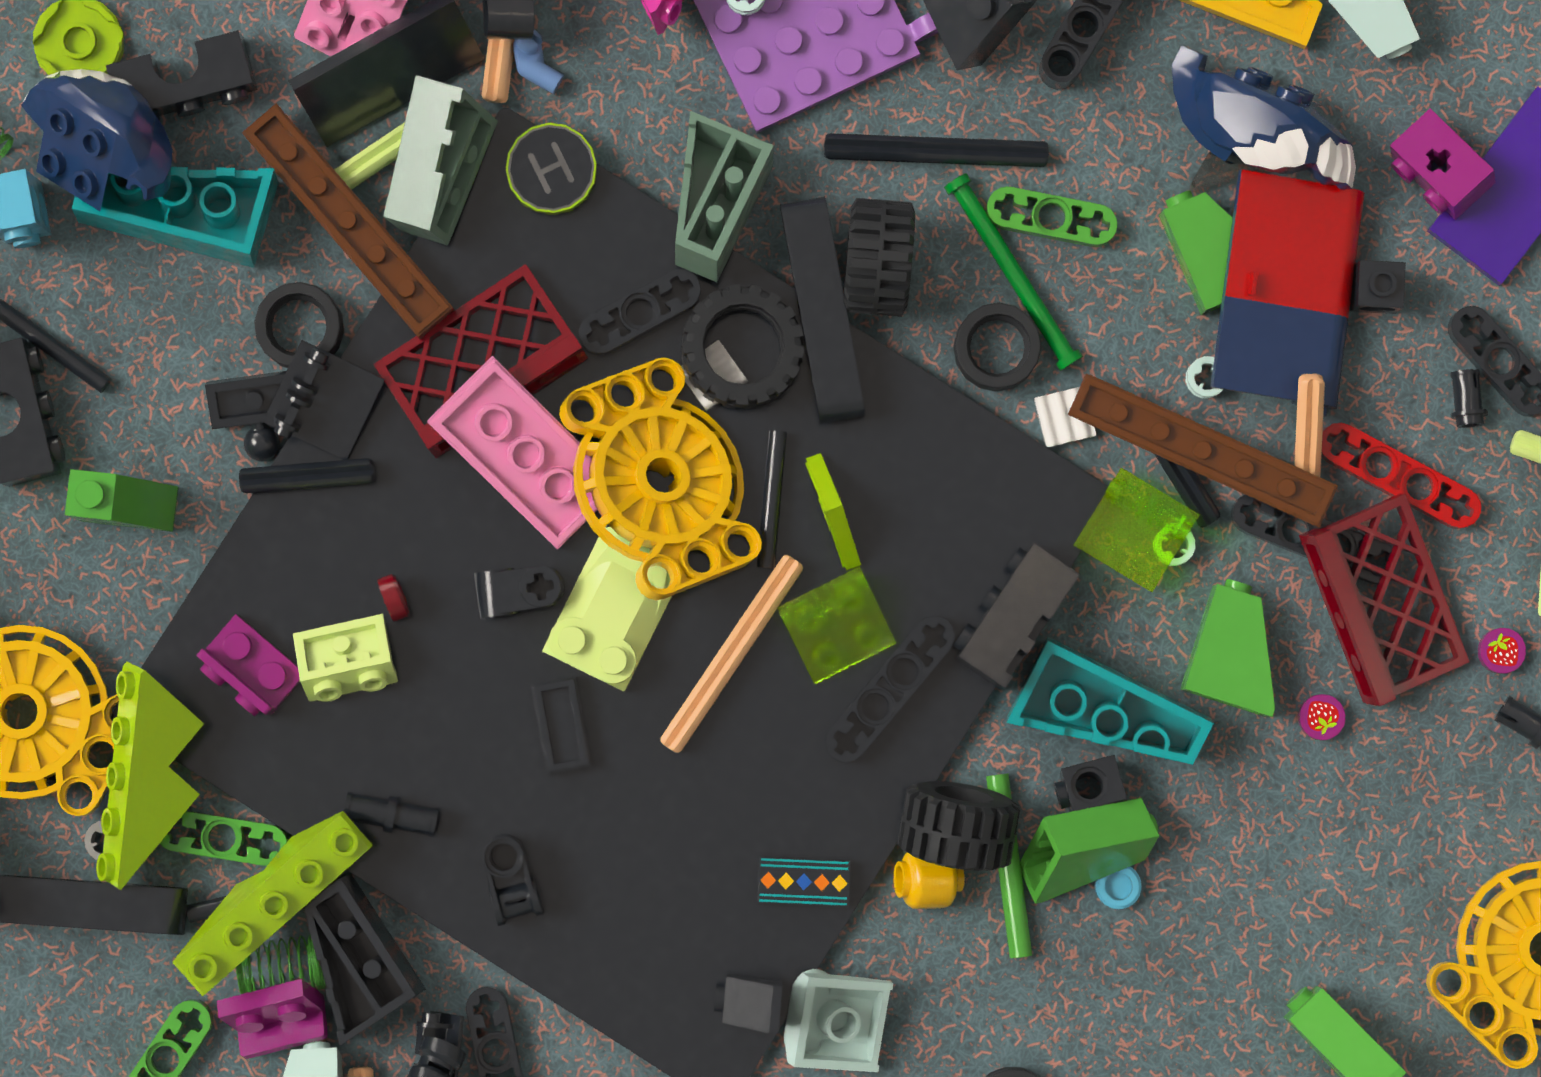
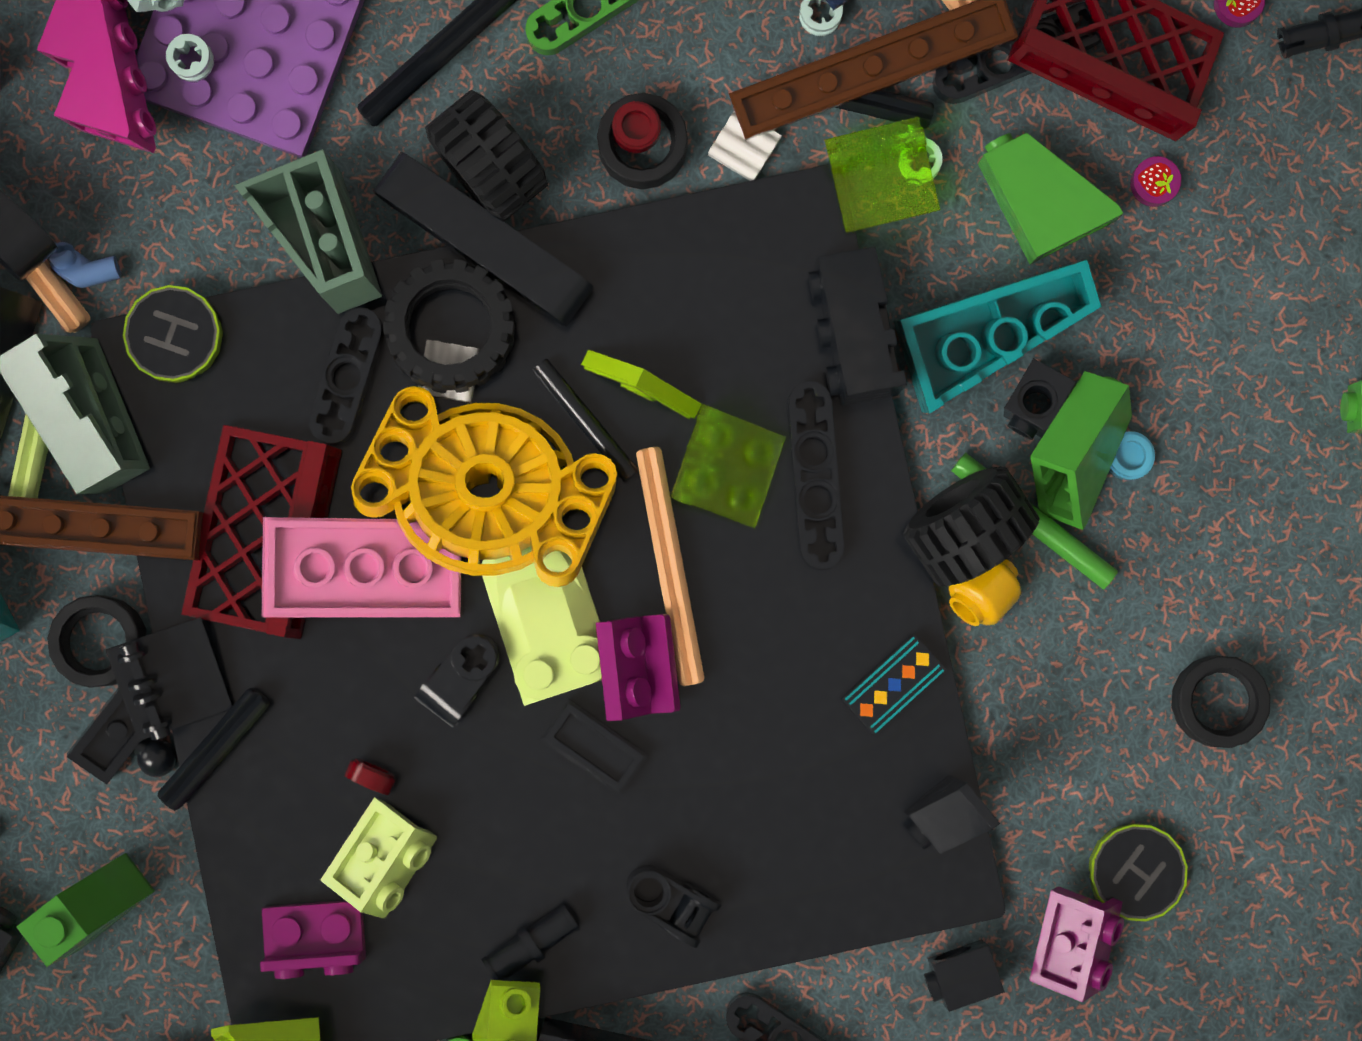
camera: 40 degrees left, 0 degrees up
light aqua slope [784,969,893,1072] -> none
green bar [944,173,1083,371] -> none
none -> magenta bracket [596,614,680,721]
none -> dark red tile [612,101,661,153]

